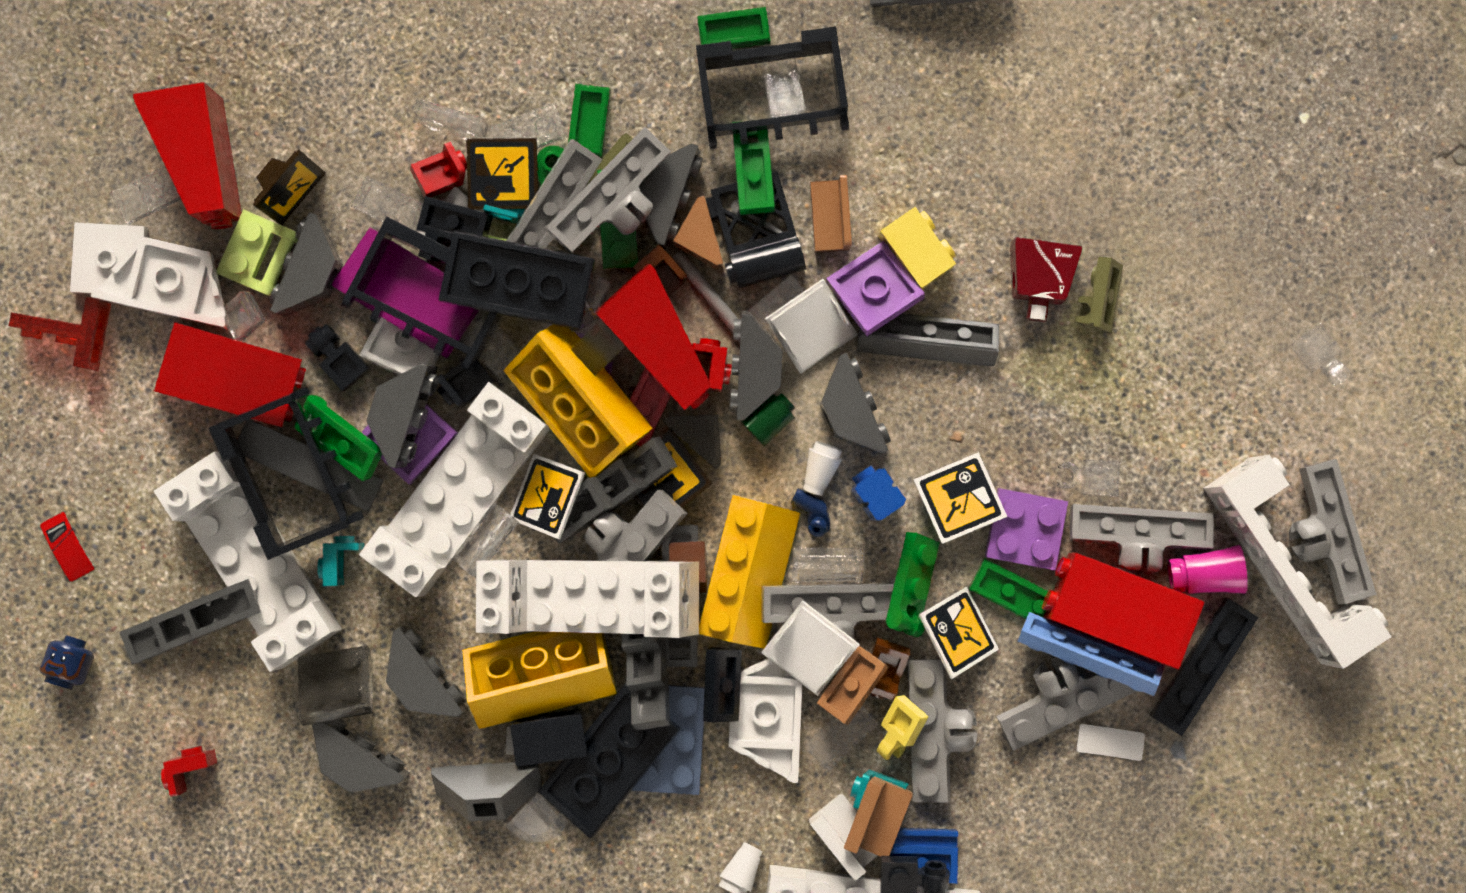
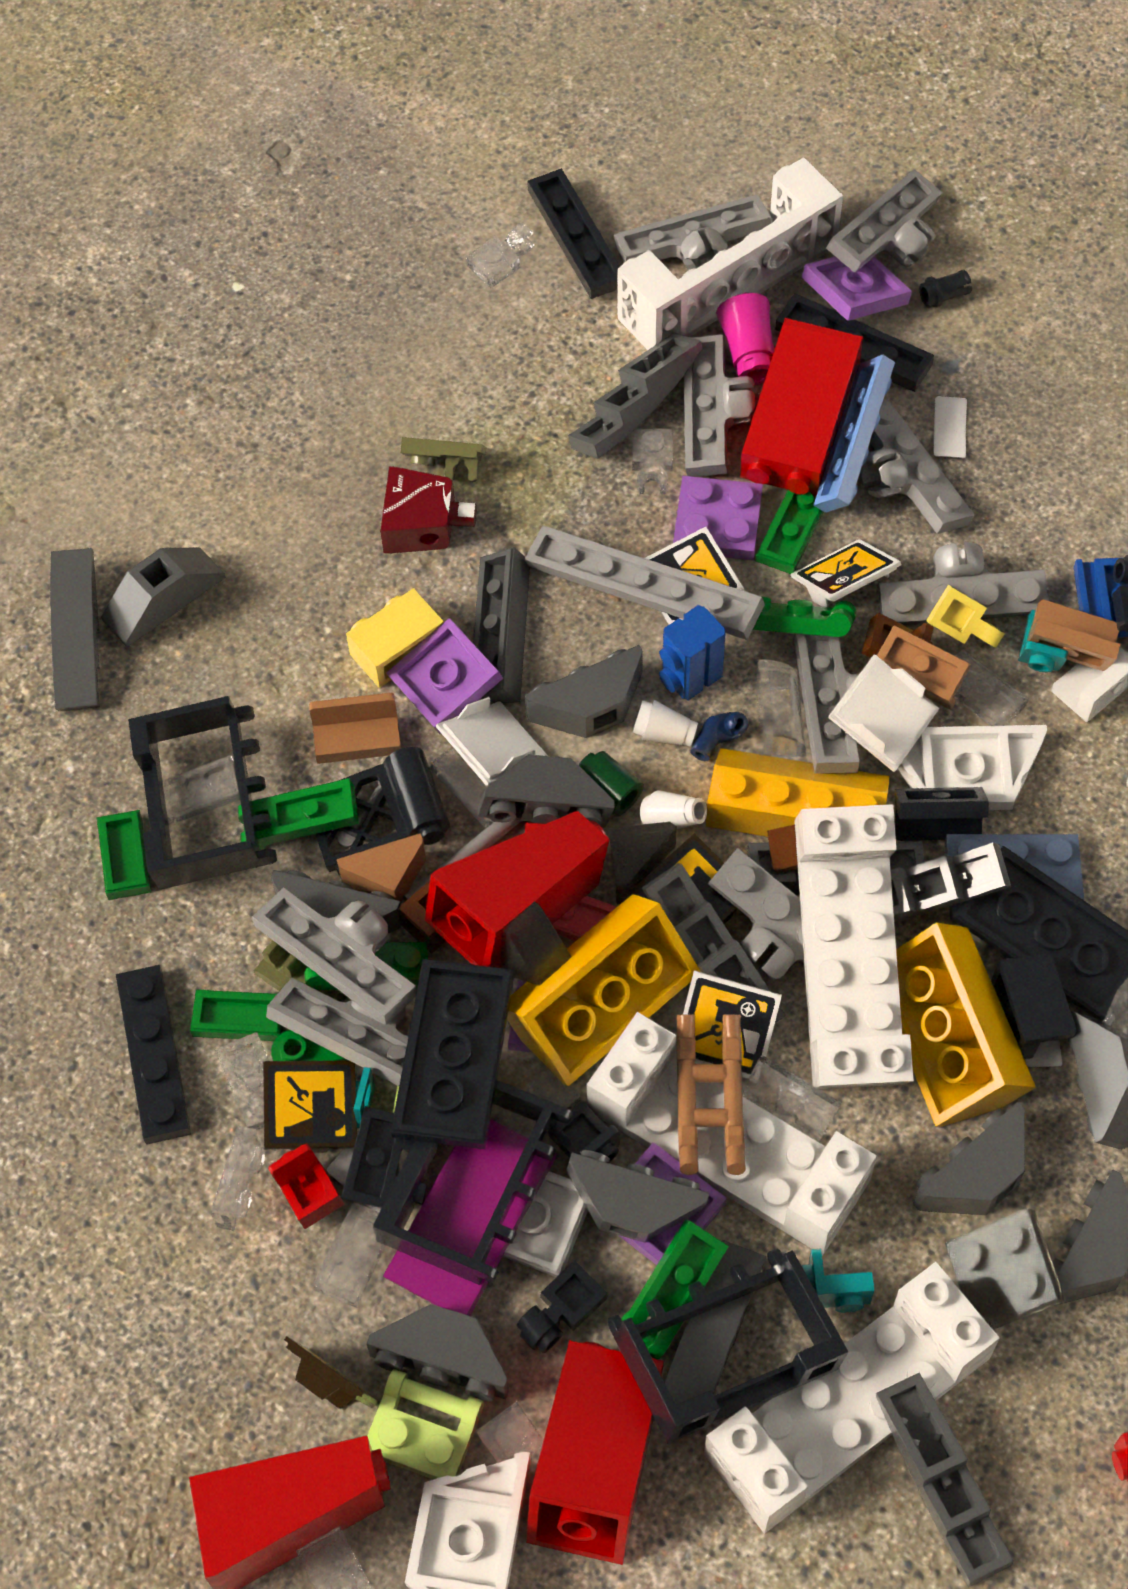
camera: 90 degrees left, 25 degrees down
none -> dark grey slope [101,547,226,647]
none -> black plate [116,965,191,1145]
none -> light grey plate [525,525,765,640]
none -> black plate [527,168,620,299]
none -> dark grey slope [568,333,703,459]
none -> white cone [640,790,707,834]
none -> medium nougat piece [676,1014,746,1175]
none -> medium lavender plate [802,256,912,321]
none -> light grey plate [826,169,943,273]
none -> black pin [919,270,972,308]

